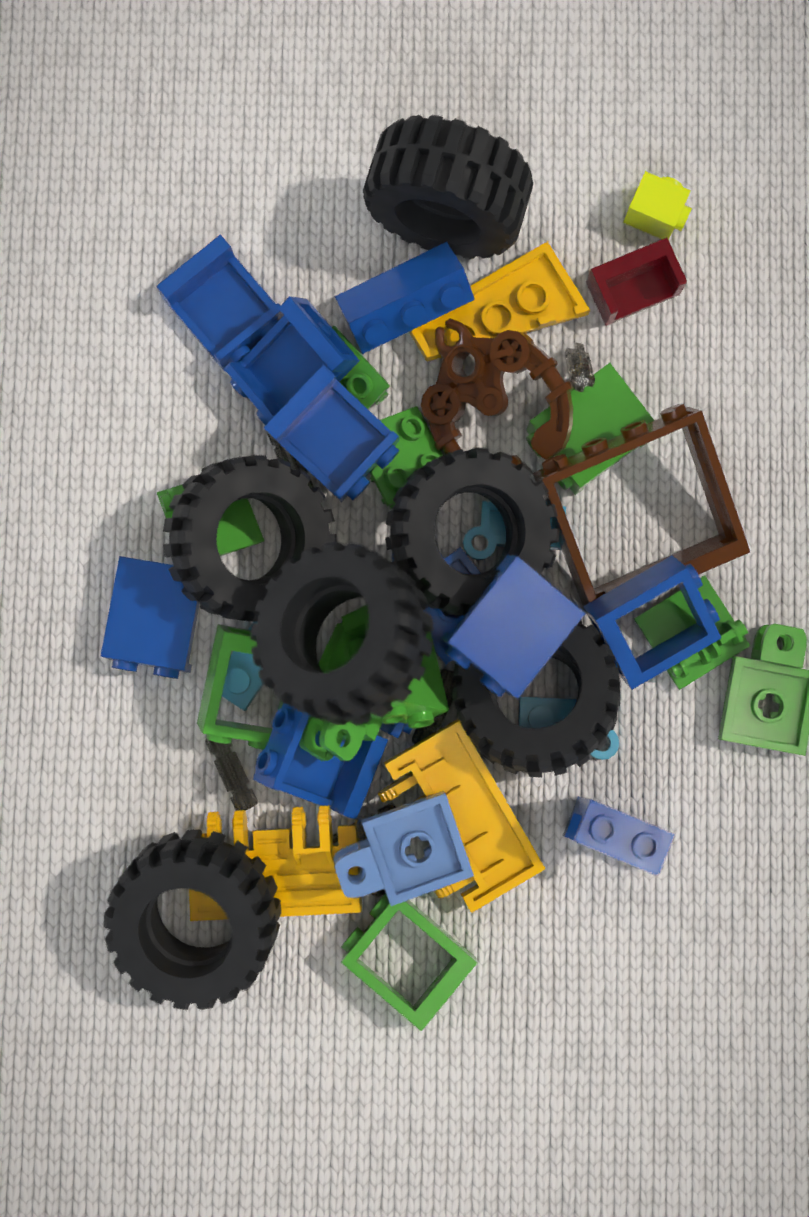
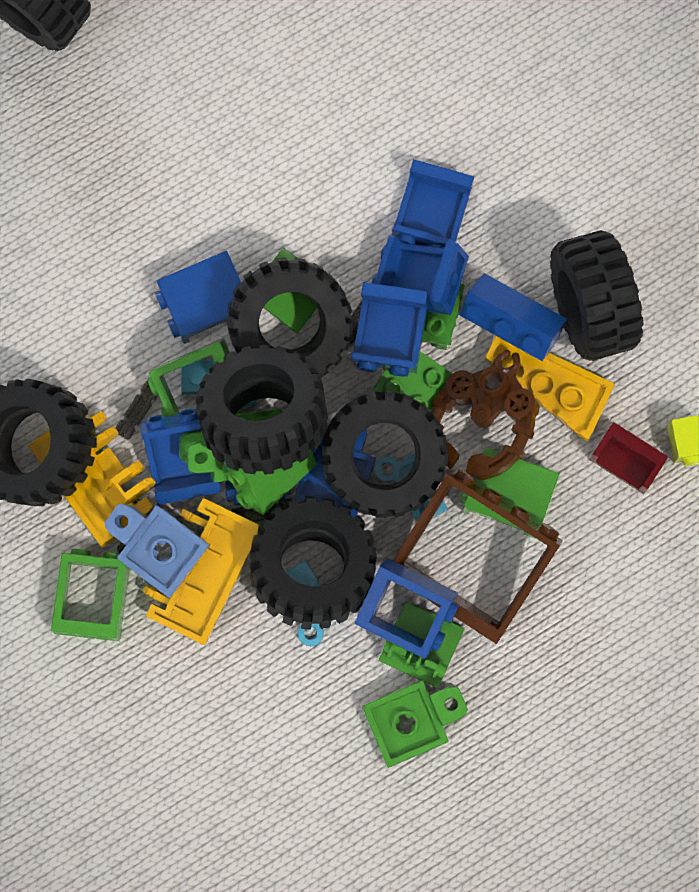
camera: 55 degrees right, 5 degrees down
blue panel [441,555,586,699] -> none
panel [563,796,675,875] -> none
clear smoke axle [564,343,595,392] -> none

